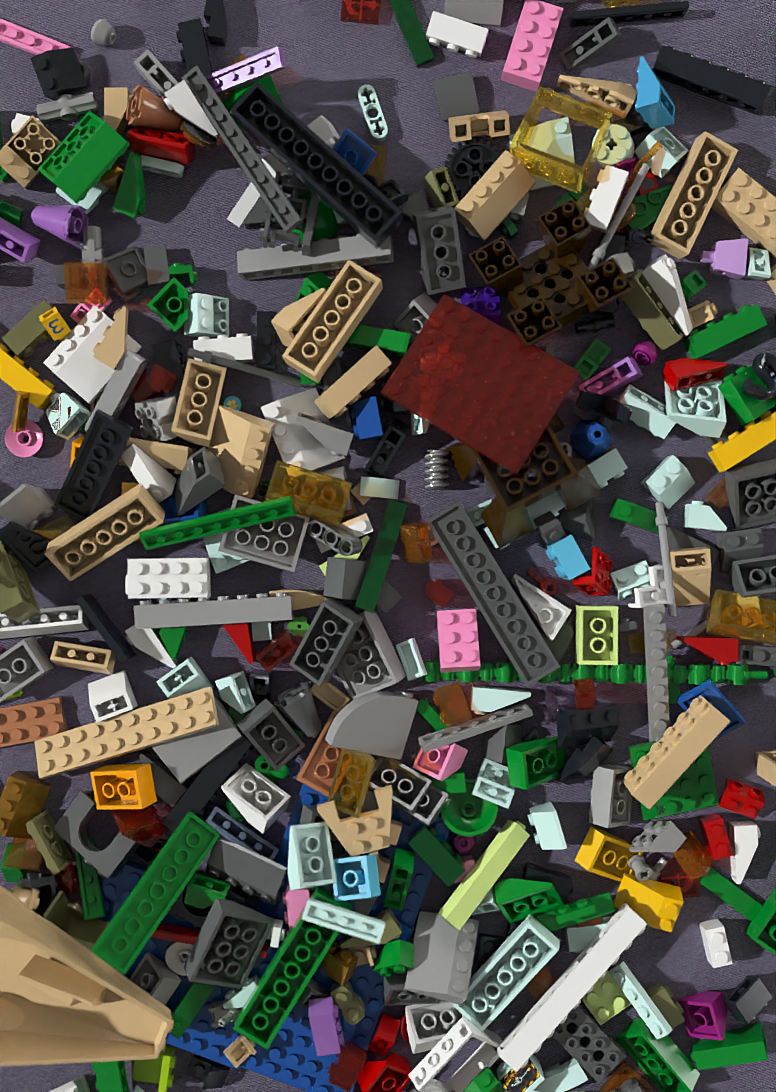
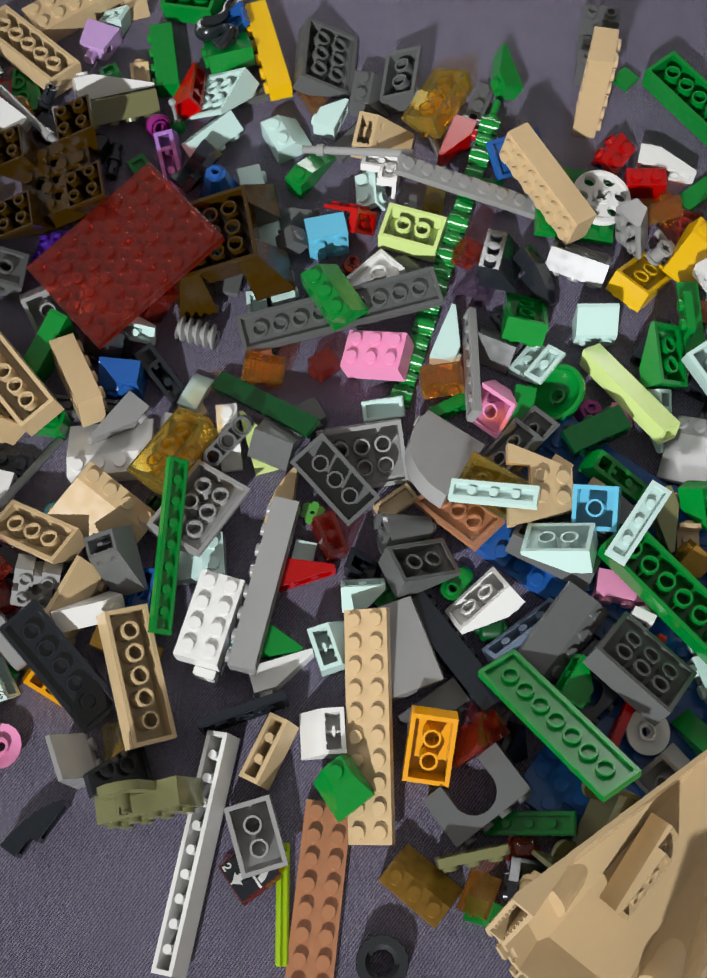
camera: 70 degrees left, 20 degrees down
none -> hinge [168,98,186,135]
none -> green slope [301,264,369,332]
none -> green slope [313,755,376,823]
none -> light aqua plate [448,478,541,510]
none -> white wedge [574,170,631,226]

